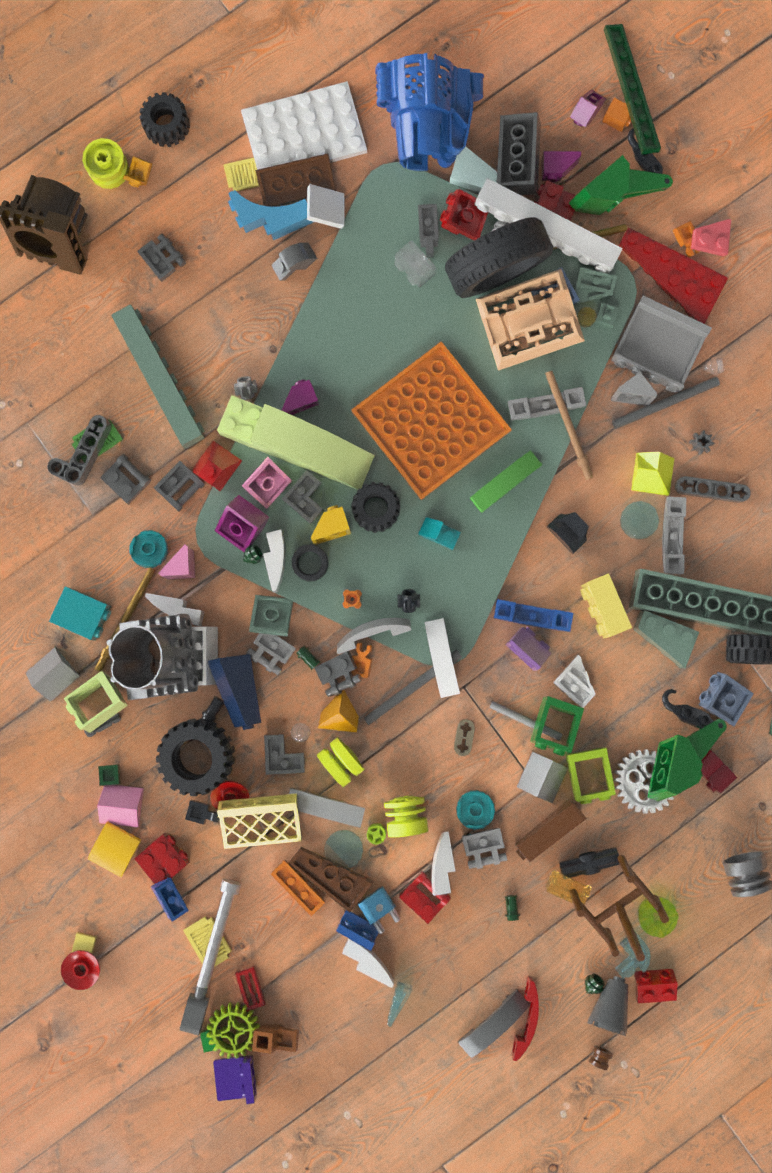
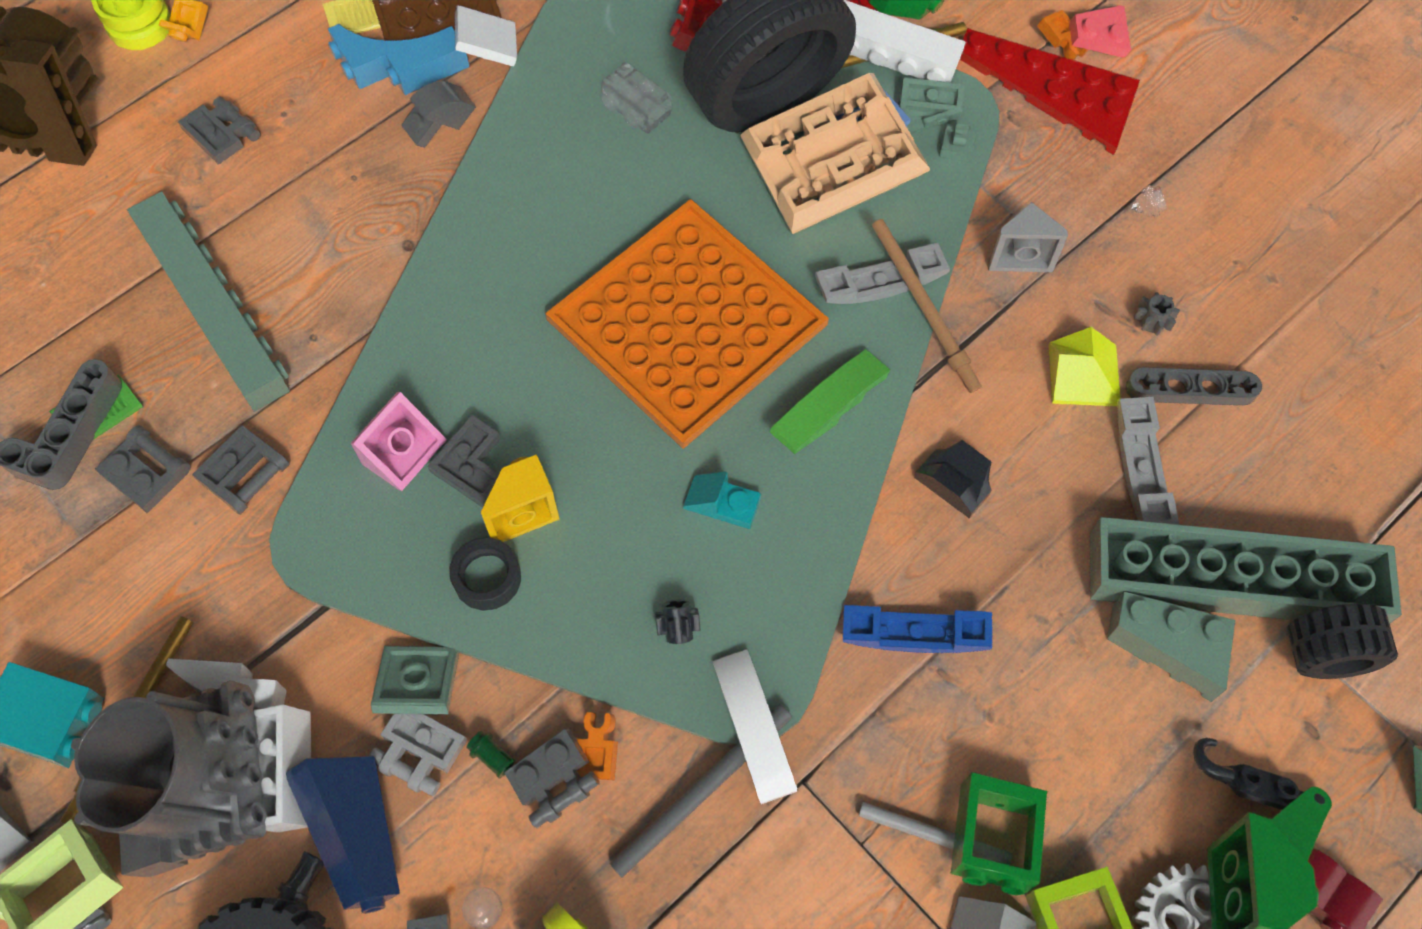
camera: 10 degrees left, 20 degrees down
teal tile [129,530,168,568] -> none
bright pink slope [158,544,195,579] -> none
red slope [191,441,242,491] -> none
magenta slope [214,495,269,552] -> none
yellowish green slope [217,396,375,490] -> none
light grey gear [234,376,258,400] -> none
dark green plate [243,545,263,564] -> none
white slope [263,530,286,593] -> none
magenta slope [281,379,319,415] -> none
light orange slope [318,690,359,733] -> none
light grey slope [337,618,411,654] -> none
orange plate [342,589,362,609] -> none
black tyre [352,482,400,533] -> none
dark grey hinge [418,204,439,258] -> none
dark tan beam [454,719,475,756] -> none
medium lavender slope [505,627,551,671] -> none
white wing [553,655,595,708] -> none
clear yellow tile [577,307,597,327] -> none
light yellow brick [580,573,632,638] -> none
light grey panel [611,296,712,393] -> none
dark grey piece [612,377,720,429] -> none
clear light blue tile [620,501,659,540] -> none
sand blue plate [698,672,754,726] -> none

